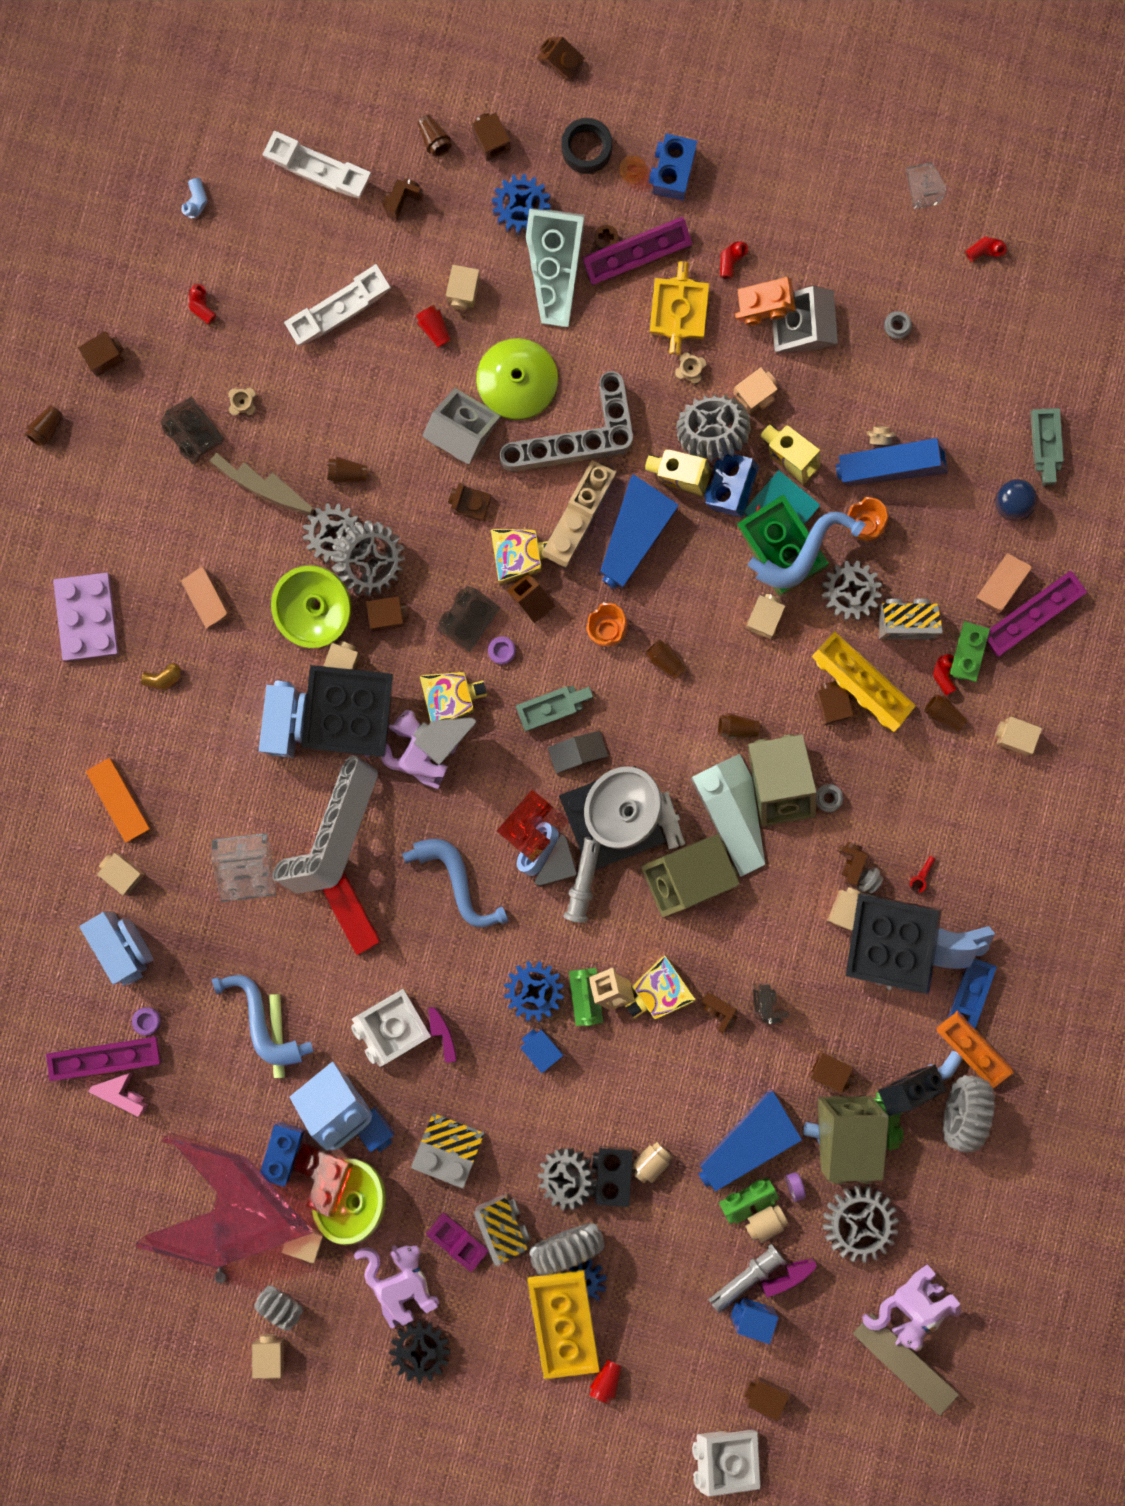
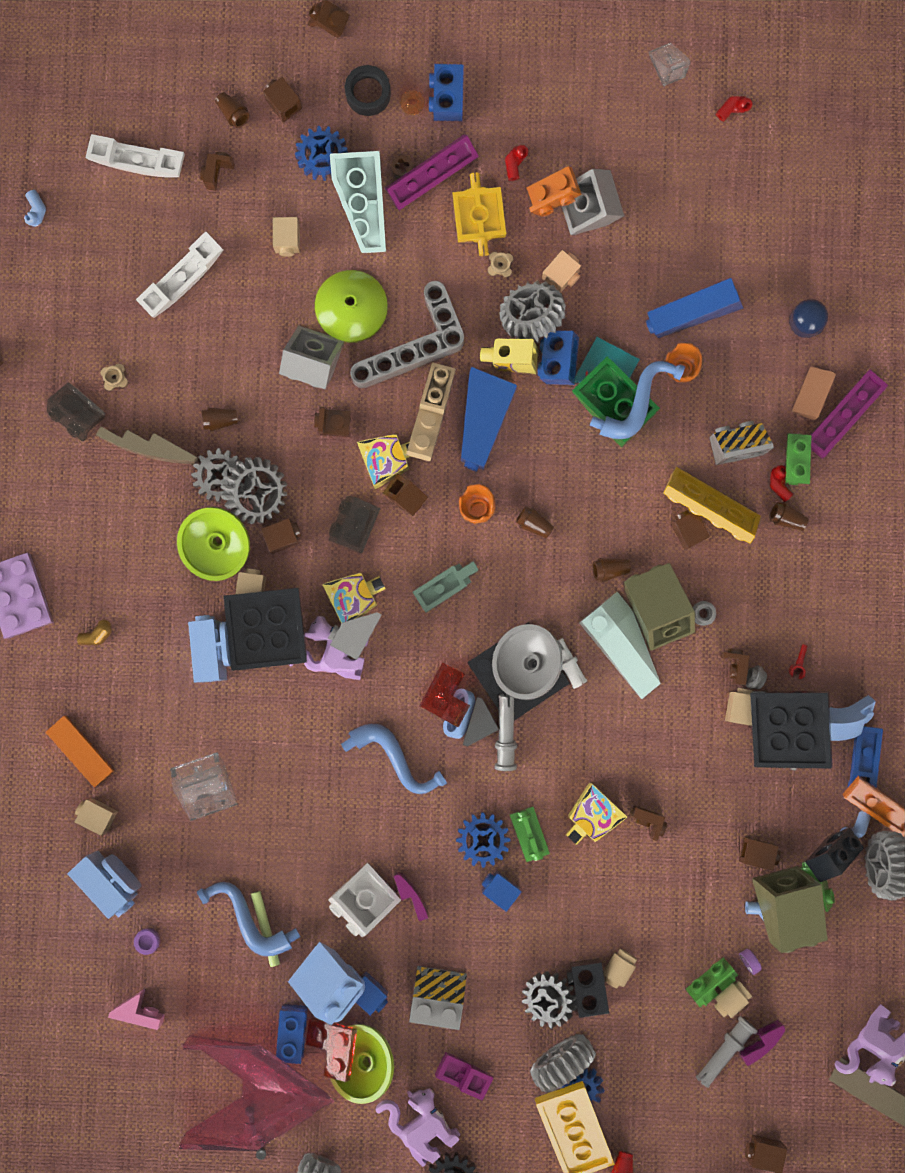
camera: 20 degrees left, 0 degrees up
magenta plate [46,1036,161,1081] -> none
nougat slope [181,567,231,629] -> none
red arm [188,284,217,325] -> none
light grey beam [272,755,378,894] -> none
tan brick [280,1222,324,1263] -> none
red fence [322,871,381,955] -> none
red cone [416,305,451,348] -> none
slope [474,1194,531,1266] -> none
medium lavender tile [488,637,516,665] -> none
dark grey slope [548,731,608,774] -> none
tan brick [589,968,635,1010] -> none
olive slope [641,834,740,917] -> none
blue slope [698,1090,802,1191] -> none
blue brick [731,1297,778,1344] -> none
tan brick [745,594,785,639] -> none
clear smoke bracket [752,983,790,1024] -> none
light yellow torso [761,424,821,485] -> none
light grey gear [822,561,882,621] -> none
light grey gear [823,1185,899,1263] -> none
tan plate [867,426,896,445] -> none
light grey plate [884,311,912,339] -> none
tan brick [995,717,1042,756] -> none
sand green hinge [1030,408,1063,486] -> none

